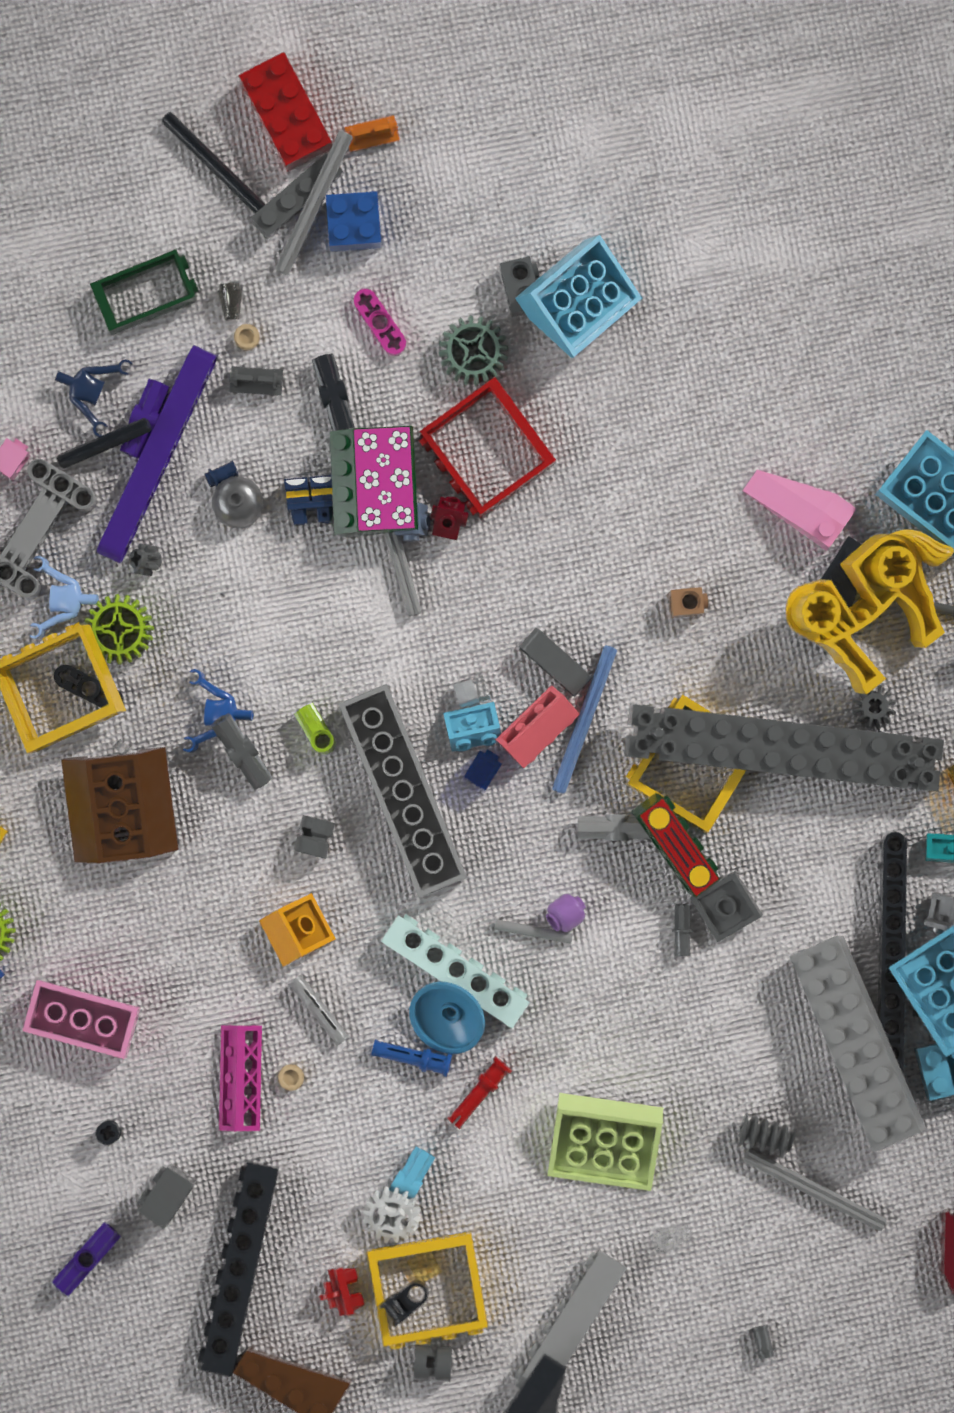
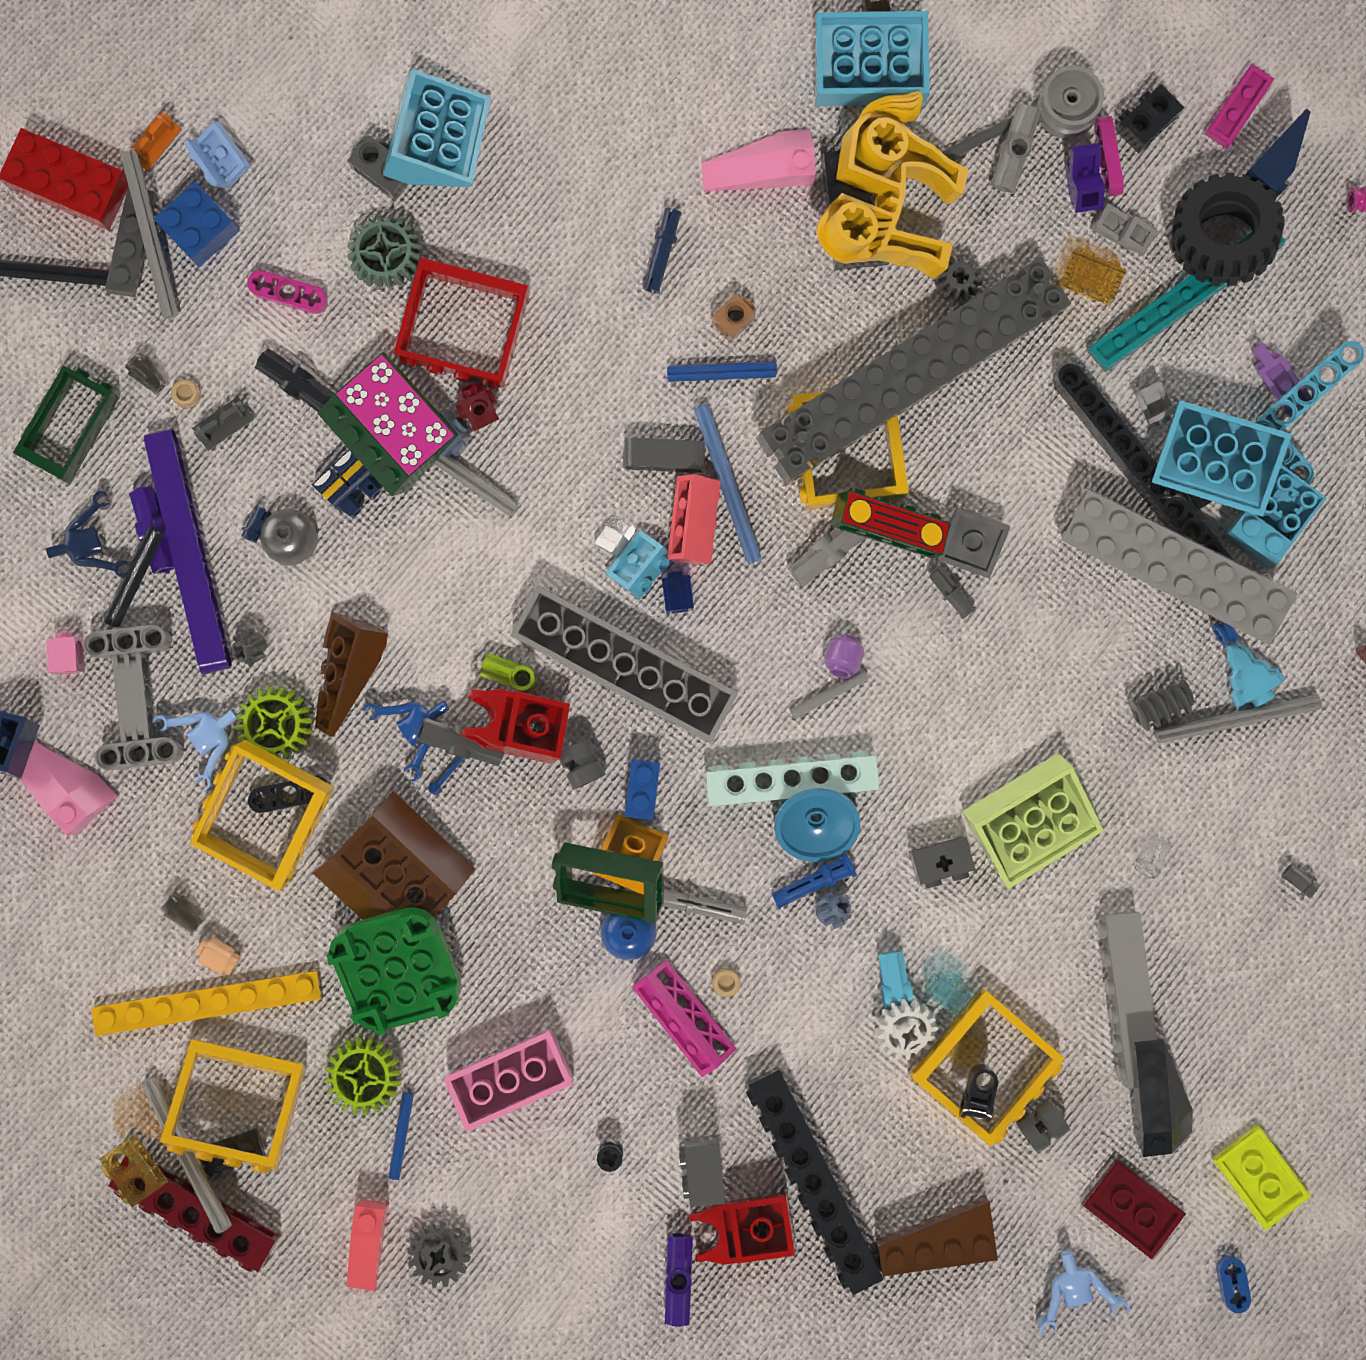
camera: 35 degrees left, 0 degrees up
red hips [318,1267,365,1316] -> none
red pin [447,1056,513,1129] -> none
none -> light blue bracket [184,122,251,188]
none -> reddish brown wedge [315,612,388,737]
none -> green tile [327,907,462,1035]
none -> blue hinge [429,757,464,795]
none -> red brick [460,689,570,764]
none -> dark green window [552,842,664,923]
none -> blue cylinder [600,914,657,961]
none -> blue brick [625,760,660,820]
none -> dark blue pin [642,208,682,294]
none -> blue axle [667,361,777,382]
none -> red brick [689,1193,797,1265]
none -> sand blue gear [816,891,851,929]
none -> dark grey brick [908,837,976,889]
none -> clear light blue brick [925,970,973,1016]
none -> blue bush [1212,621,1238,646]
none -> medium azure rock [1226,641,1286,708]

